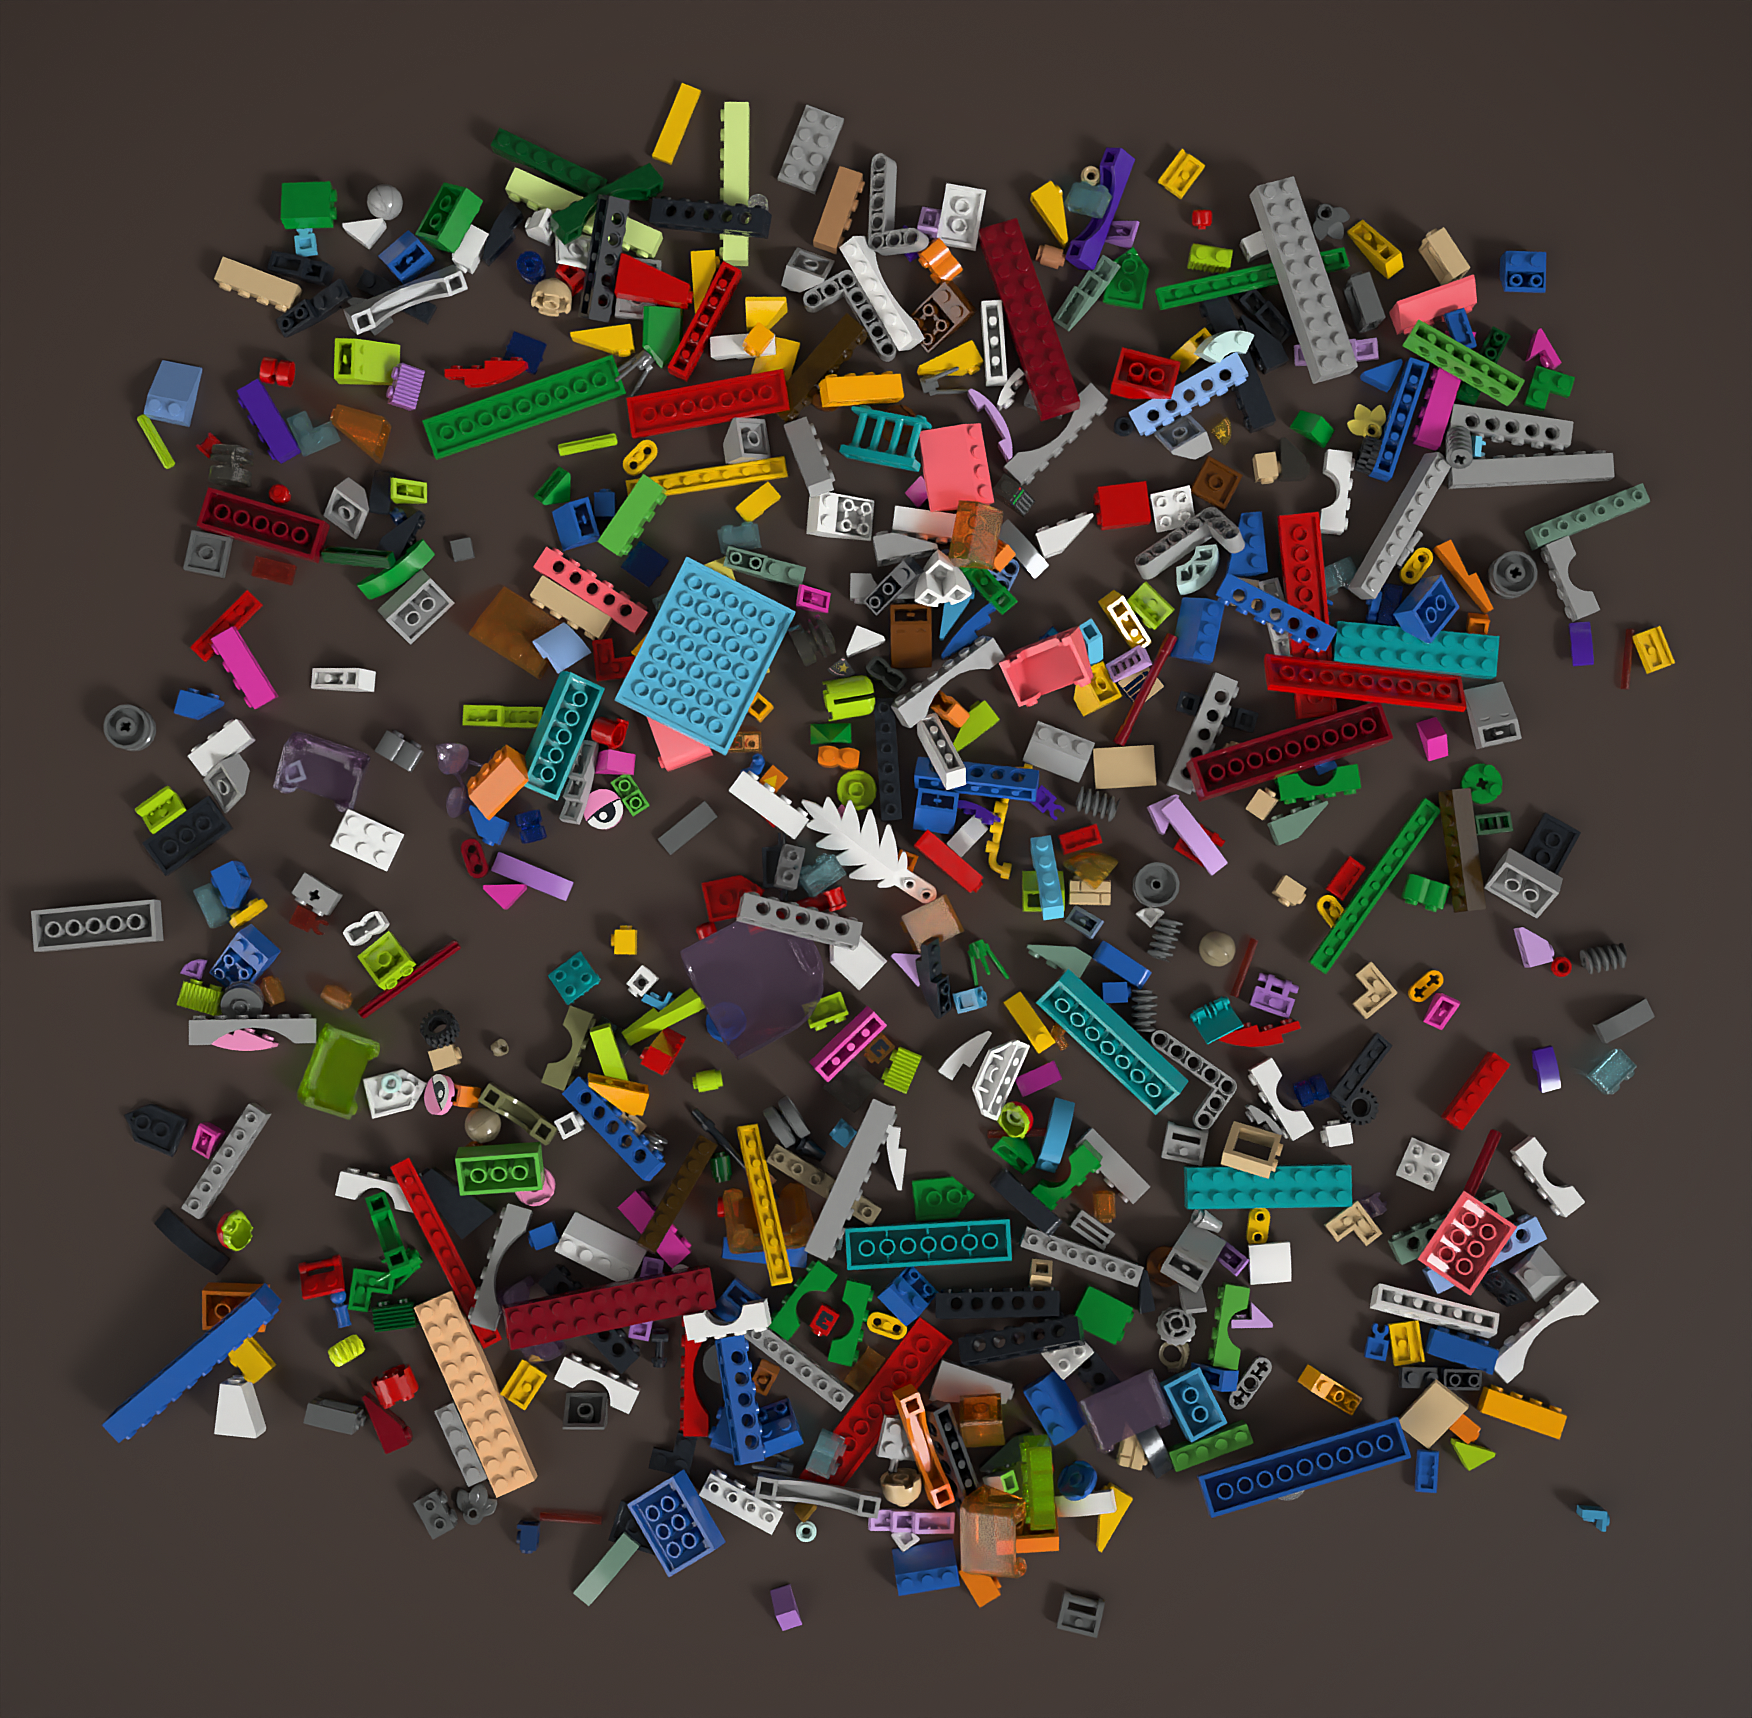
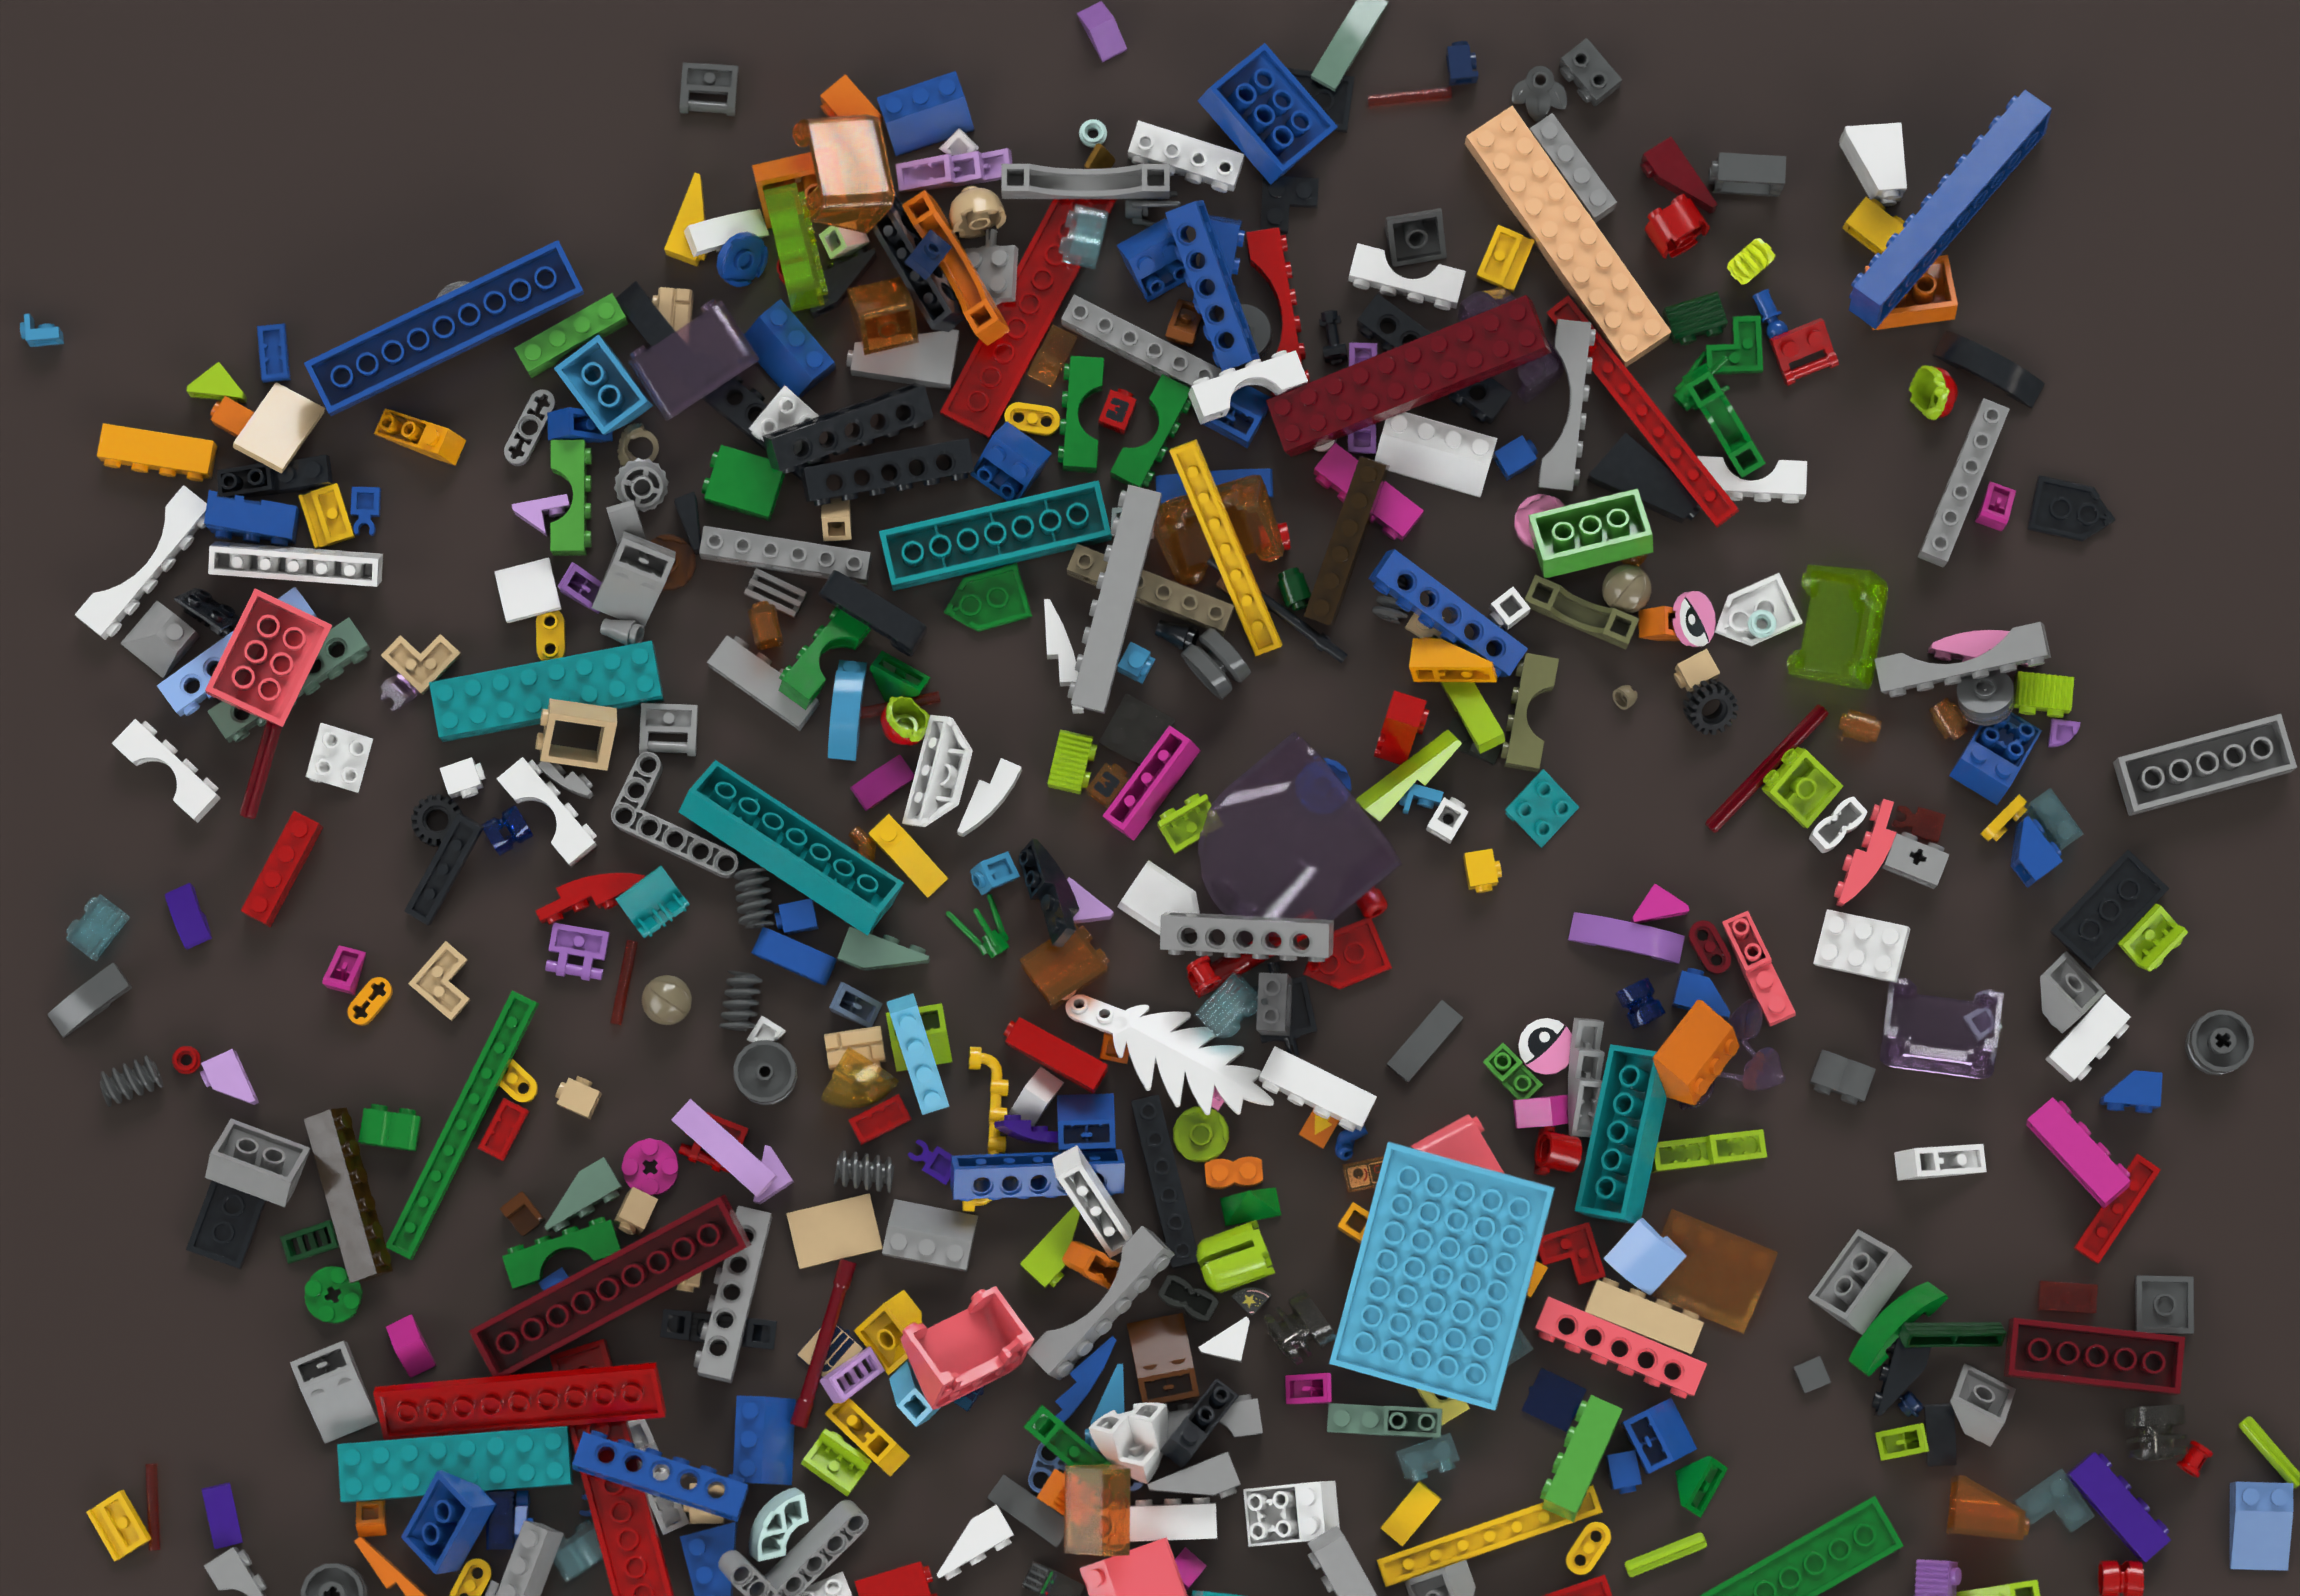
camera: 170 degrees right, 5 degrees down
red piece [269,484,291,506] -> none
lime brick [692,1069,723,1093] -> none
none -> reddish brown panel [499,1191,545,1236]
none -> dark pink plate [621,1138,679,1196]
none -> dark blue plate [905,229,952,280]
none -> coral slope [1722,911,1796,1027]
none -> coral slope [1834,799,1897,907]

